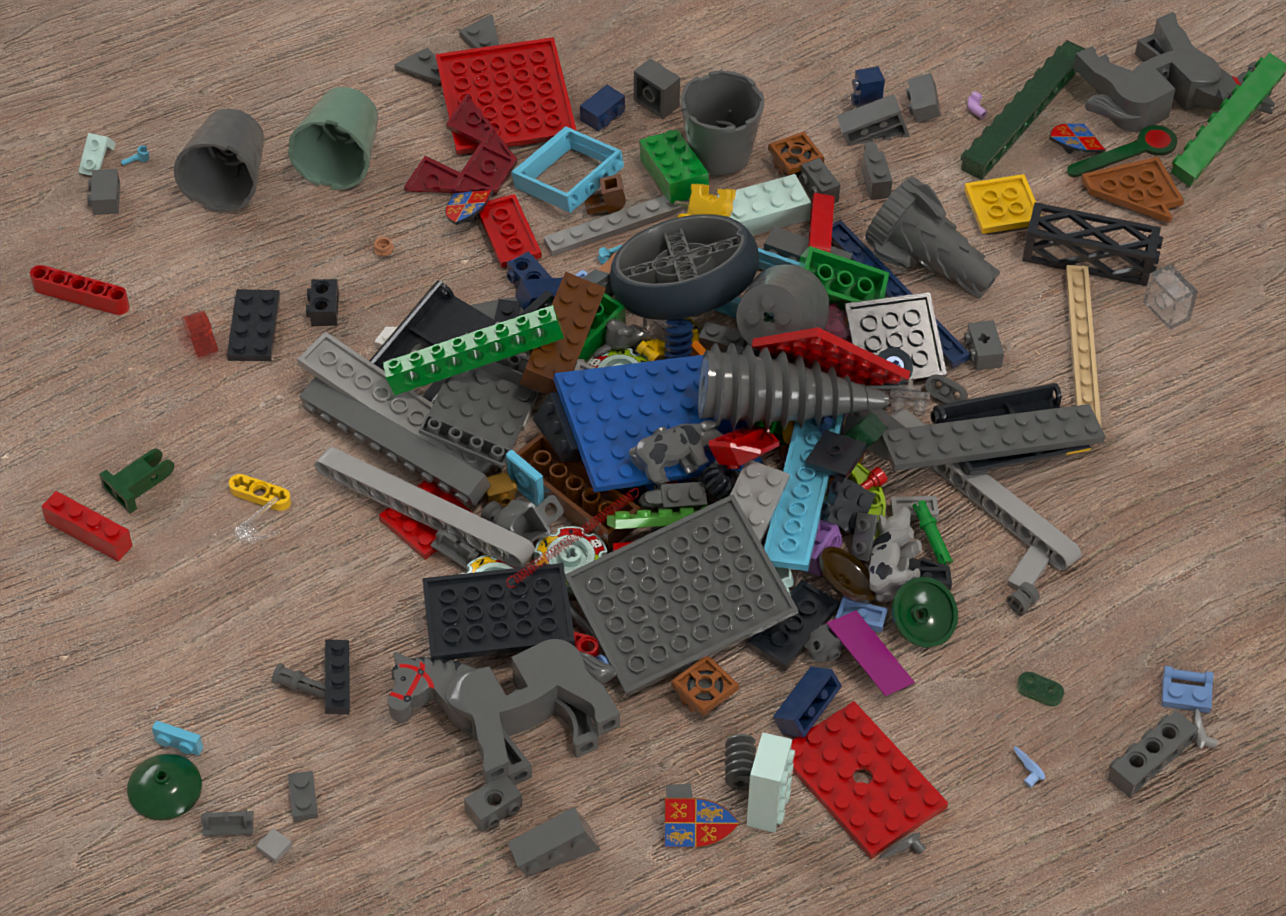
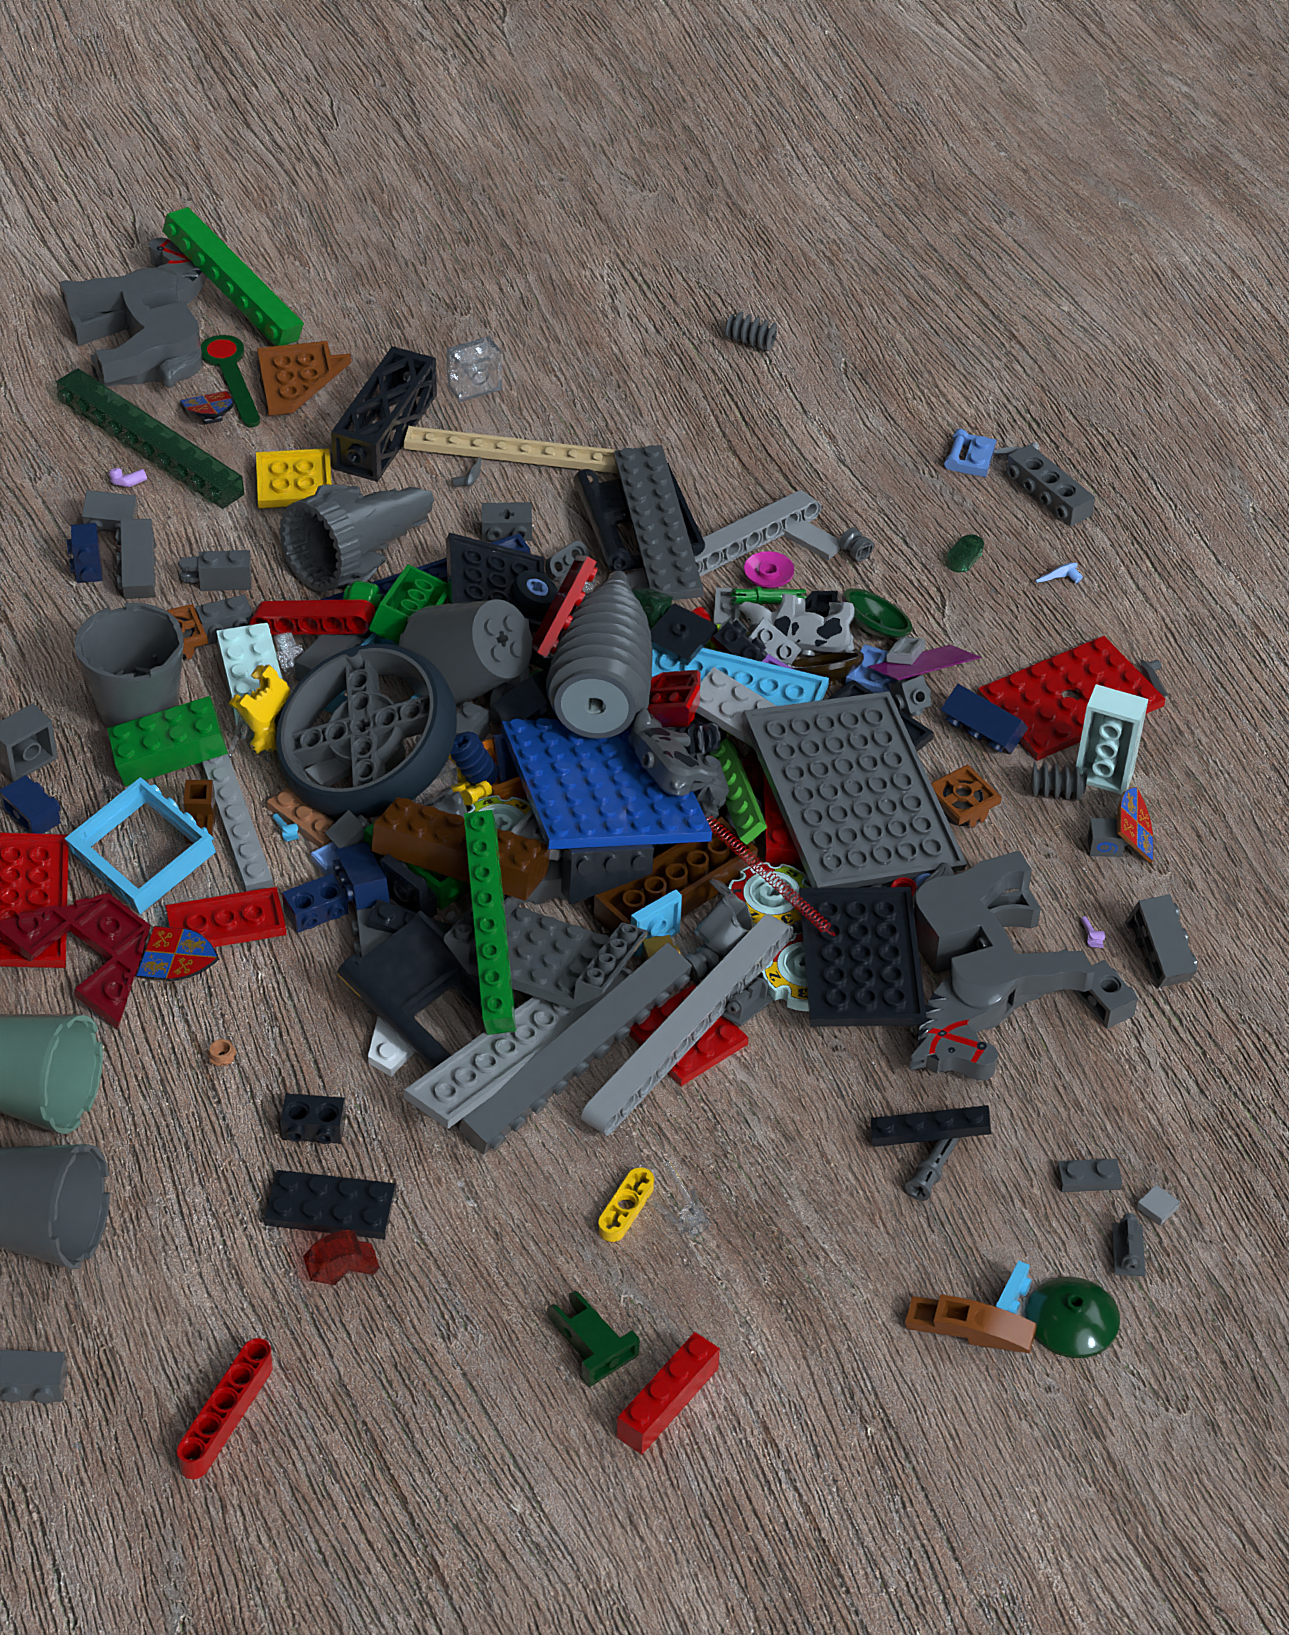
camera: 85 degrees left, 5 degrees down
none -> clear hips [274,631,304,674]
none -> green head [343,580,384,609]
none -> dark grey bar [453,457,482,487]
none -> dark pink dish [744,551,794,588]
none -> light grey tile [887,637,925,665]
none -> dark orange slope [905,1294,1037,1353]
none -> lavender hand [1081,916,1105,948]

